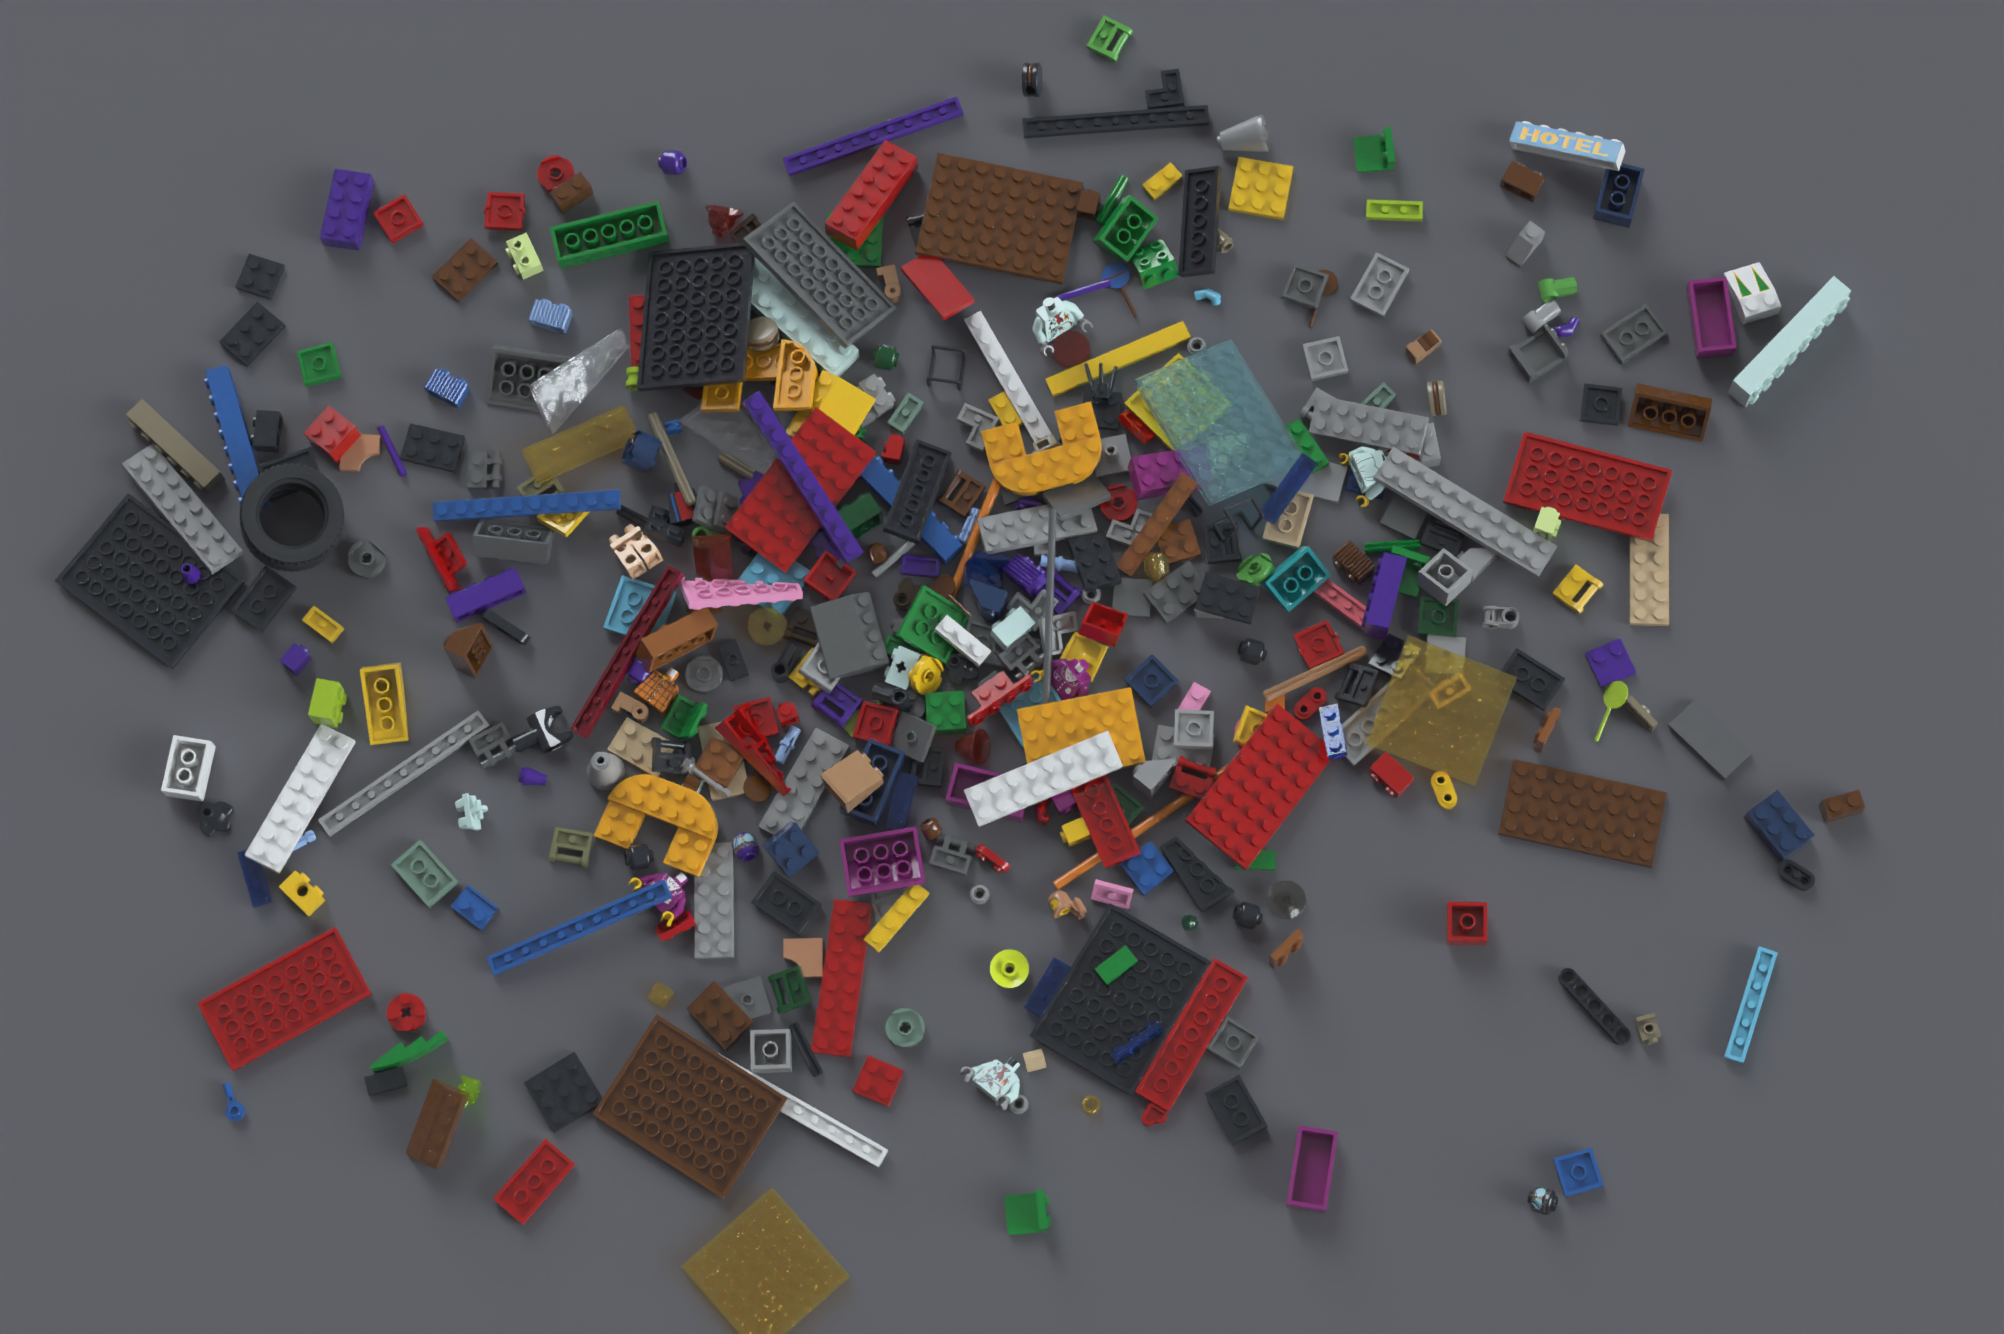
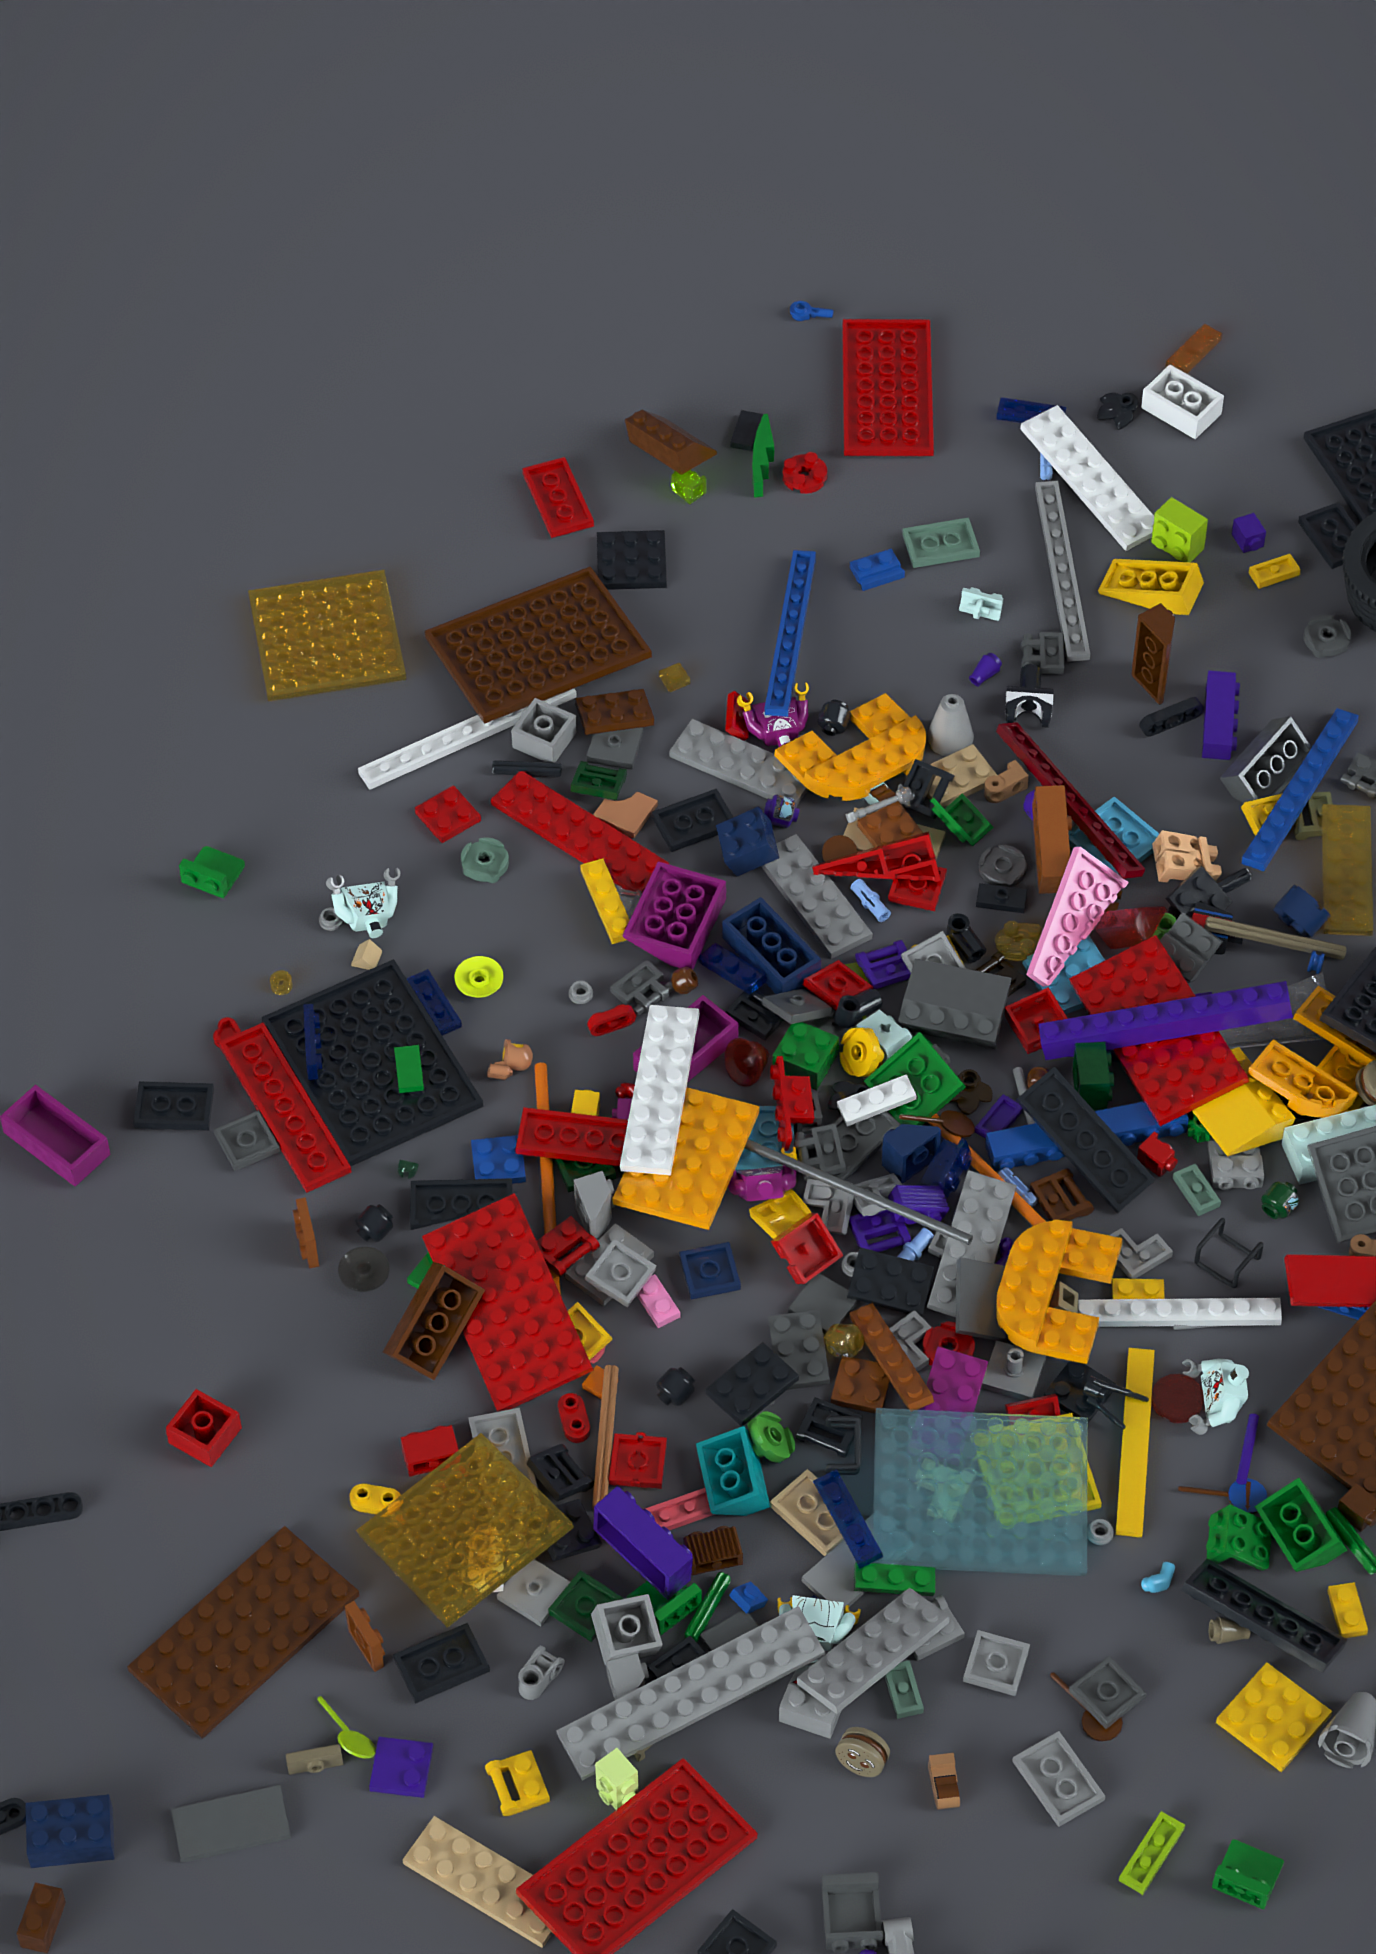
camera: 115 degrees right, 20 degrees down
yellow brick [279,870,326,917] -> none
red bracket [416,527,468,592] -> none
olive plate [549,827,594,868] -> none
orange torso [634,667,679,717] -> none
red brick [775,702,800,728] -> none
medium nougat slope [820,750,884,813] -> none
light aqua brick [990,606,1036,651] -> none
bright pink plate [1091,879,1134,909] -> none
clear blue plate [1319,703,1348,760] -> none
none -> reddish brown slope [383,1262,485,1380]
none -> blue plate [729,1581,768,1614]
none -> clear orange plate [1165,324,1222,374]

